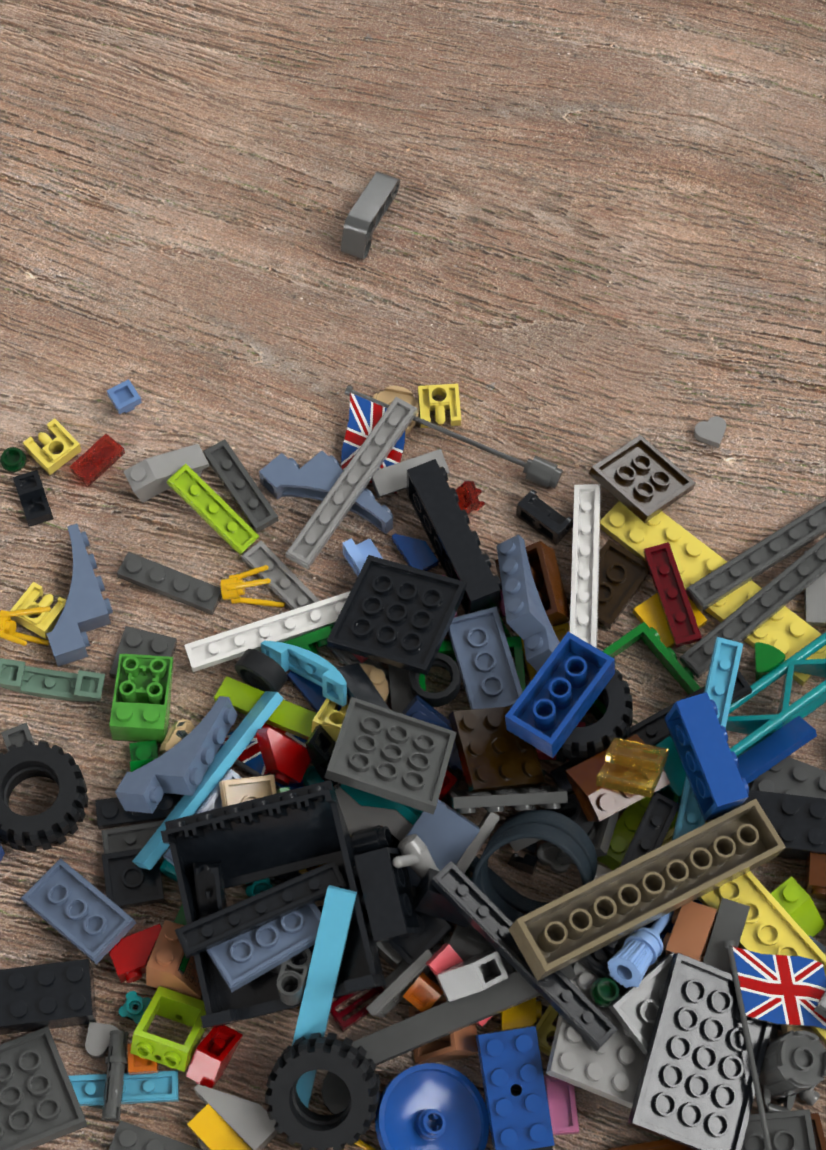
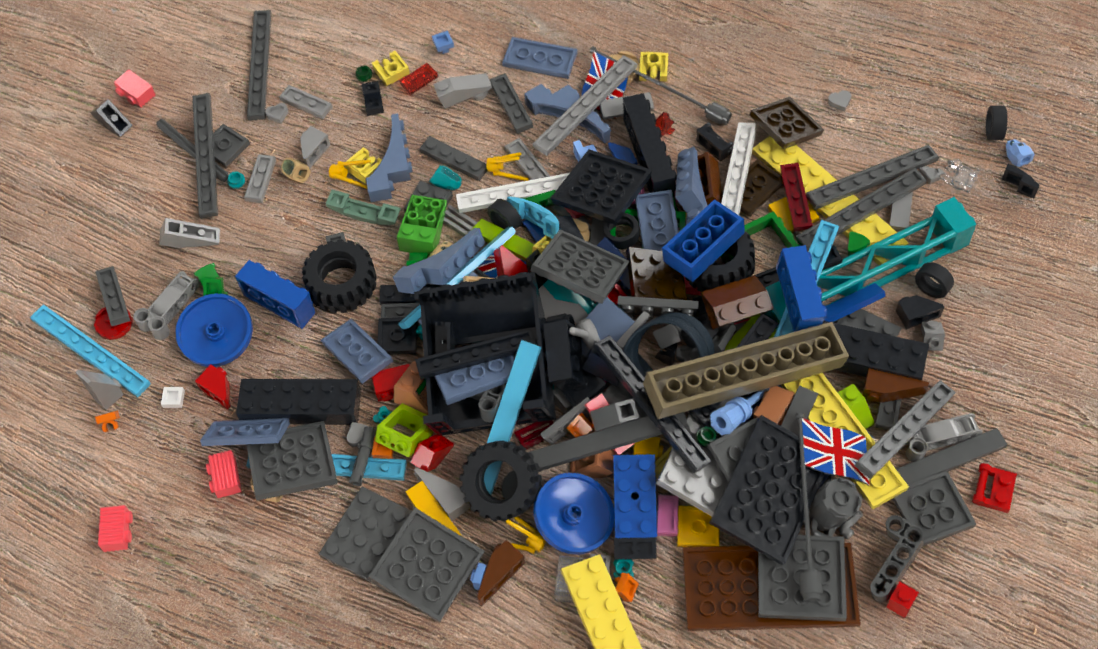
camera: 15 degrees right, 5 degrees down
lime tile [166,463,259,556] -> none
clear yellow slope [596,738,669,798] -> none
none -> teal rock [429,165,462,191]
none -> light grey tile [443,205,478,236]
none -> sand blue tile [502,37,578,79]
none -> yellow tile [677,506,719,547]

